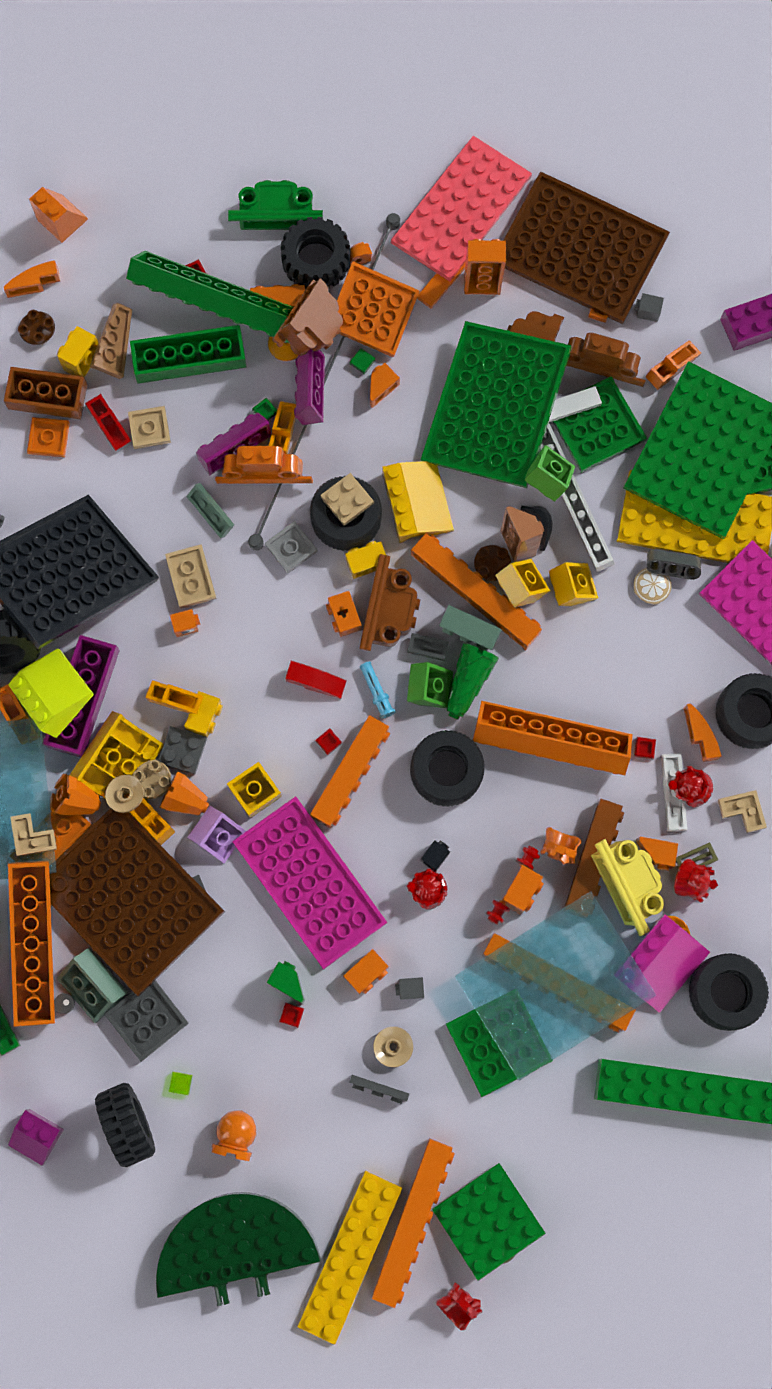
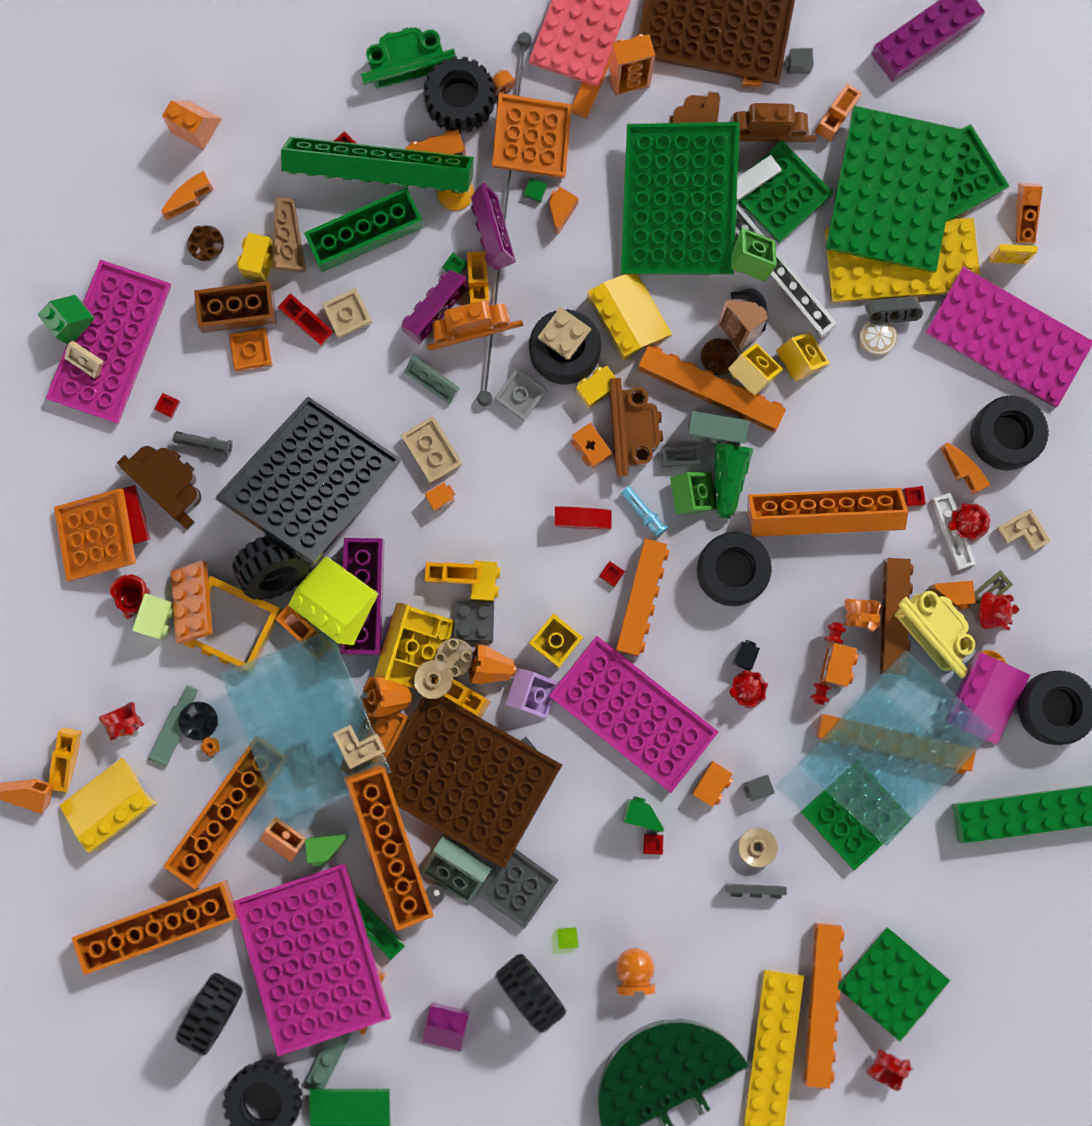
camera: 15 degrees left, 5 degrees up
brick [272,278,343,356] -> none

